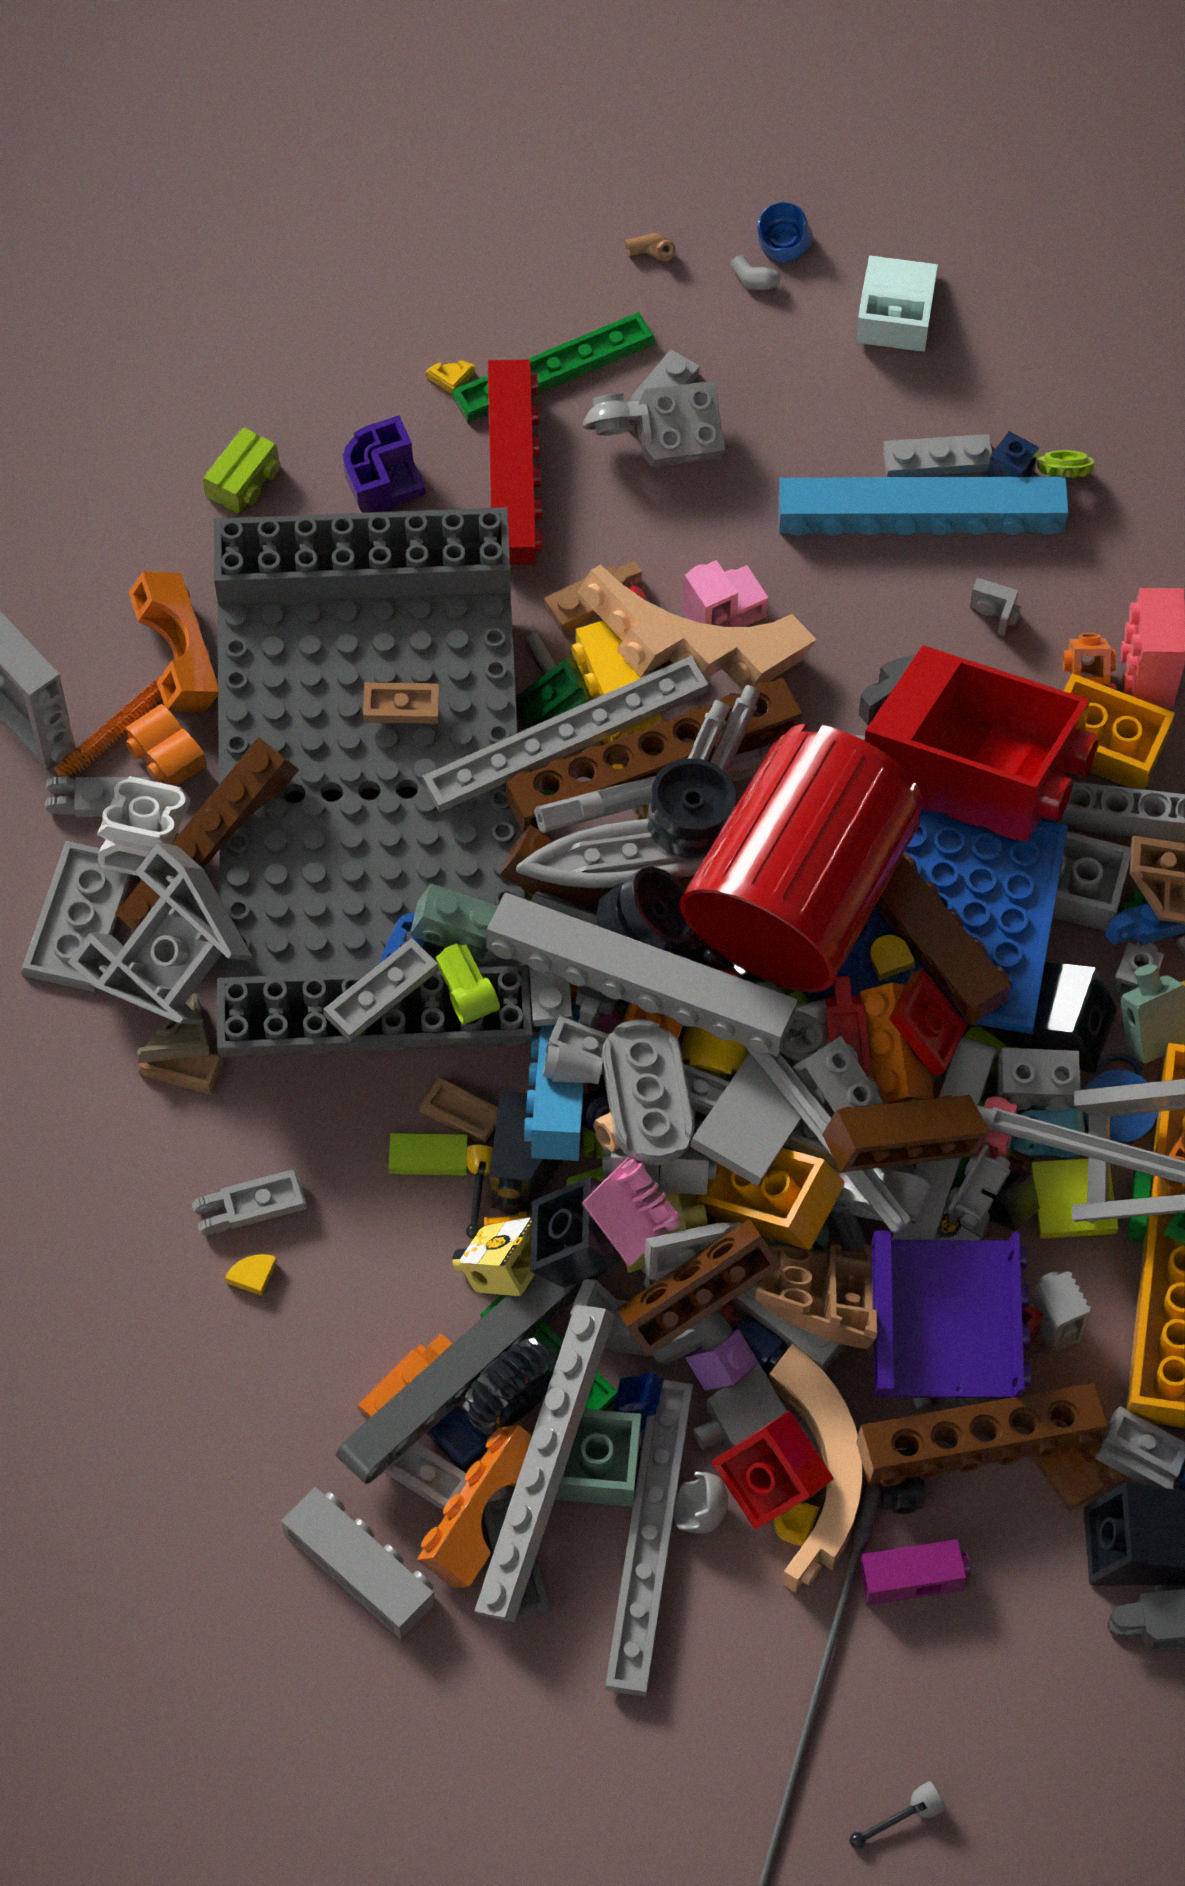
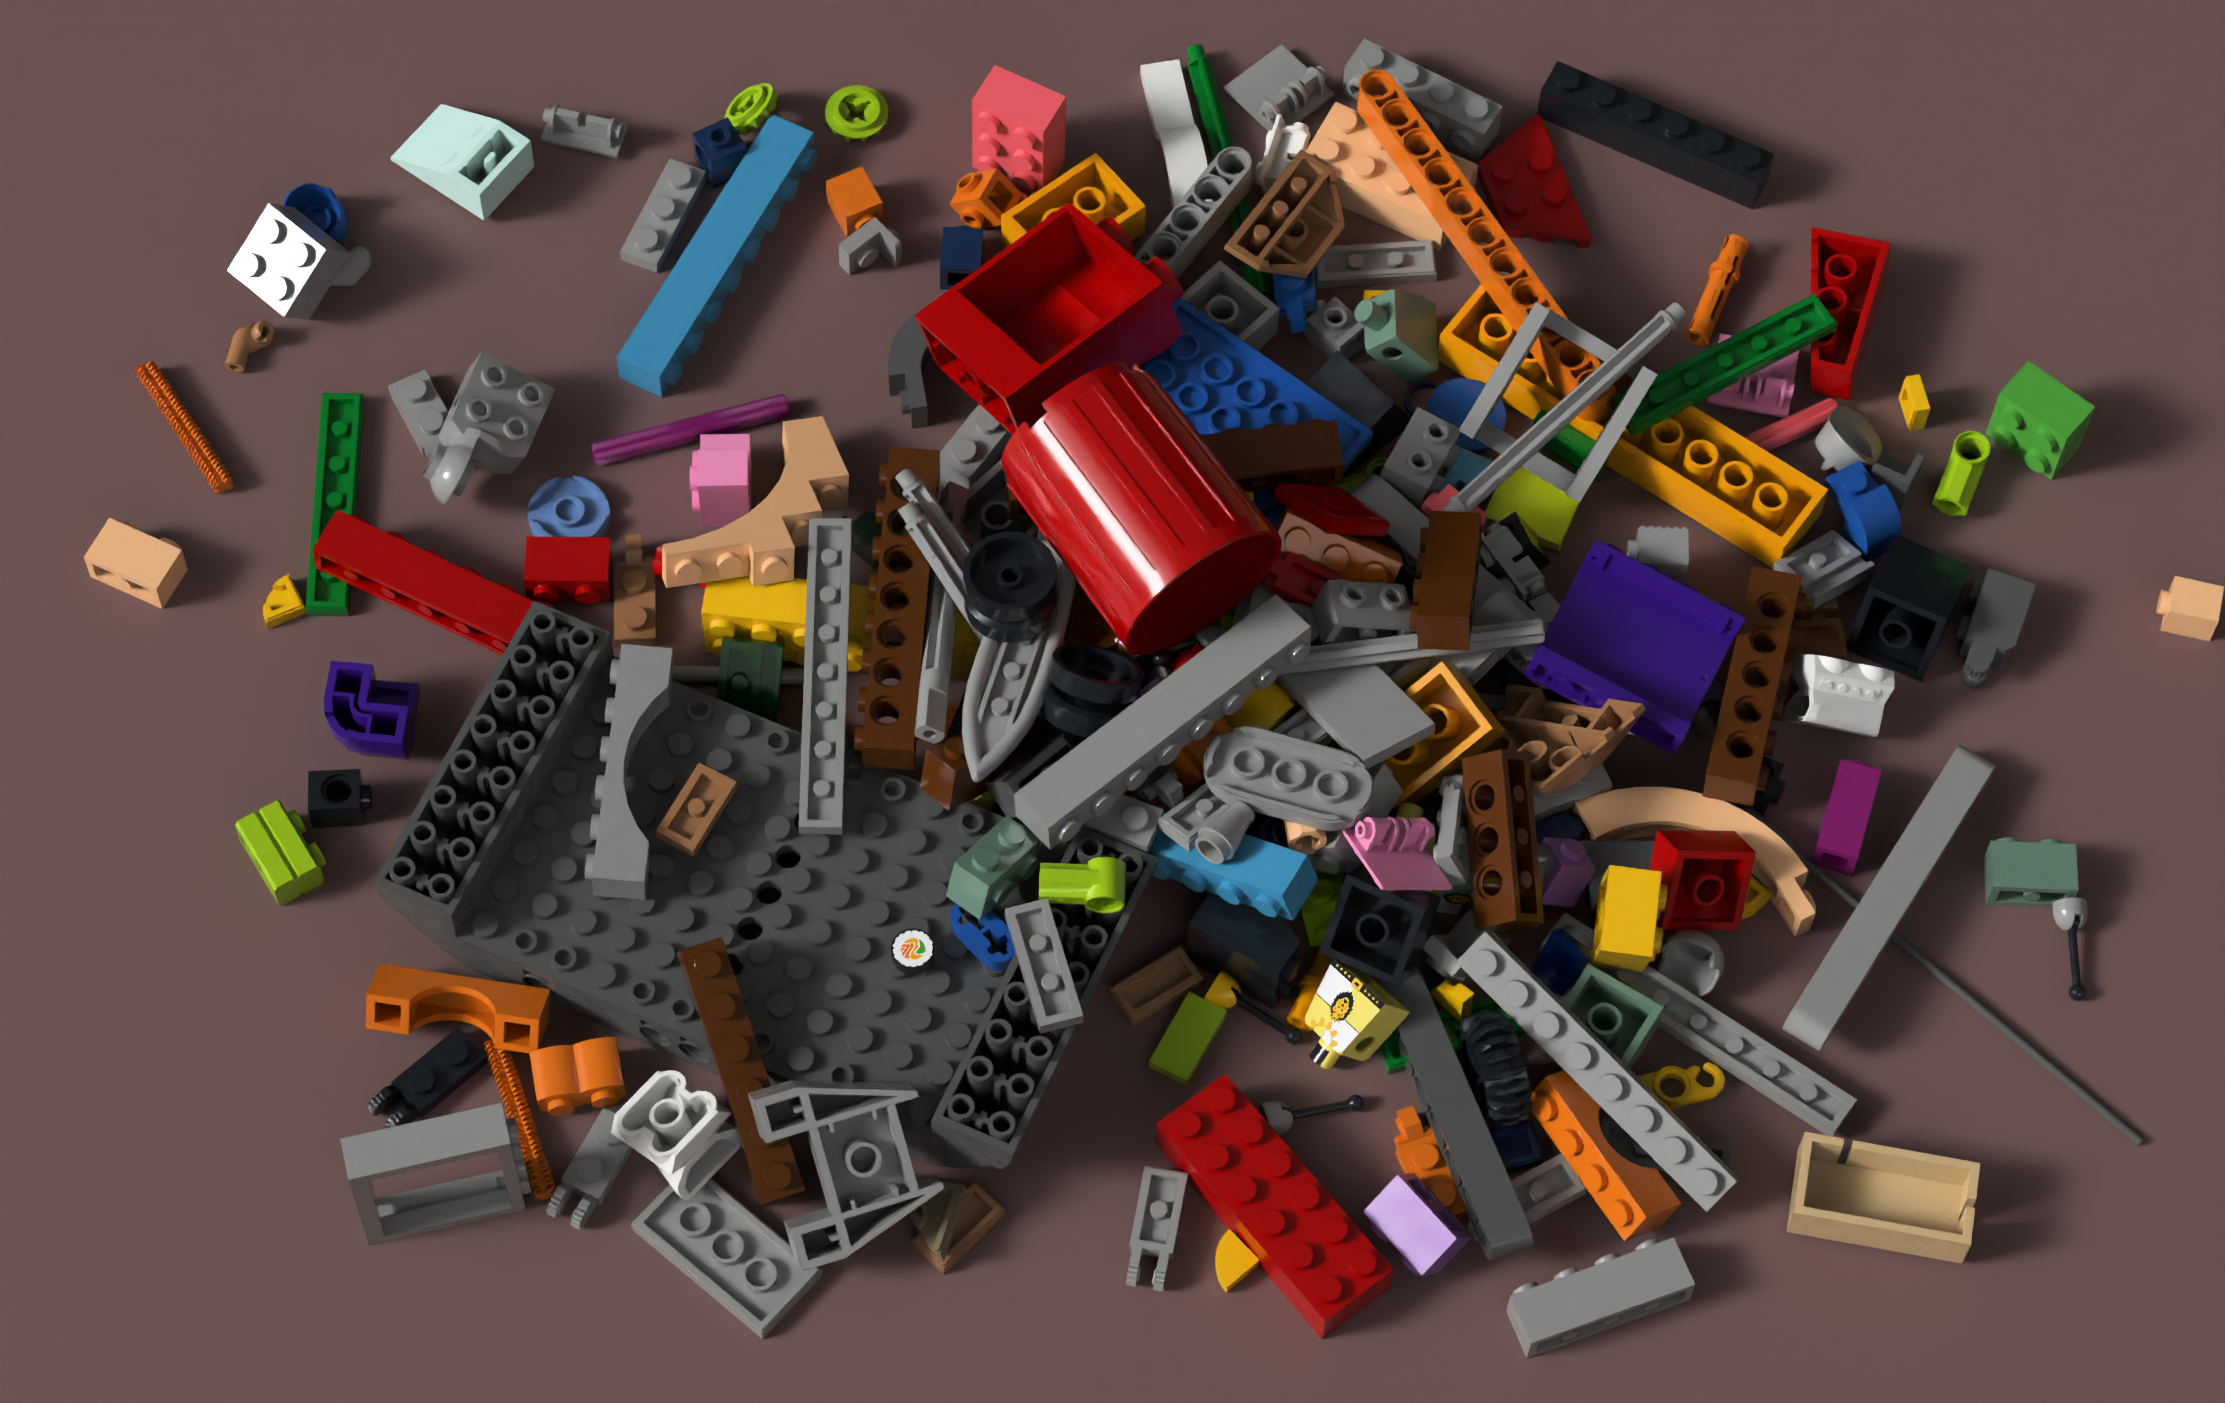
camera: 65 degrees left, 0 degrees up
none -> light nougat brick [84,517,188,609]
none -> orange axle [135,360,235,494]
none -> brick [227,203,351,320]
none -> black brick [308,769,372,828]
none -> black hinge [367,1027,488,1128]
none -> red brick [524,536,613,604]
none -> medium blue tile [528,476,611,537]
none -> light grey hinge [541,104,628,158]
none -> light grey arch [585,644,674,900]
none -> magenta axle [591,394,791,465]
none -> lime gear [825,85,888,142]
none -> orange brick [826,166,884,237]
none -> tile [891,928,935,975]
none -> dark blue brick [940,225,984,290]
none -> red brick [1155,1074,1394,1339]
none -> hinge [1259,1094,1364,1135]
none -> brick [1363,1173,1473,1276]
none -> yellow tile [1430,980,1474,1023]
none -> yellow brick [1591,865,1668,973]
none -> yellow piece [1637,1062,1725,1110]
none -> white piece [1781,654,1895,737]
none -> light grey beam [1782,744,1997,1052]
none -> tan piece [1787,1132,1980,1264]
none -> sand green brick [1983,837,2079,907]

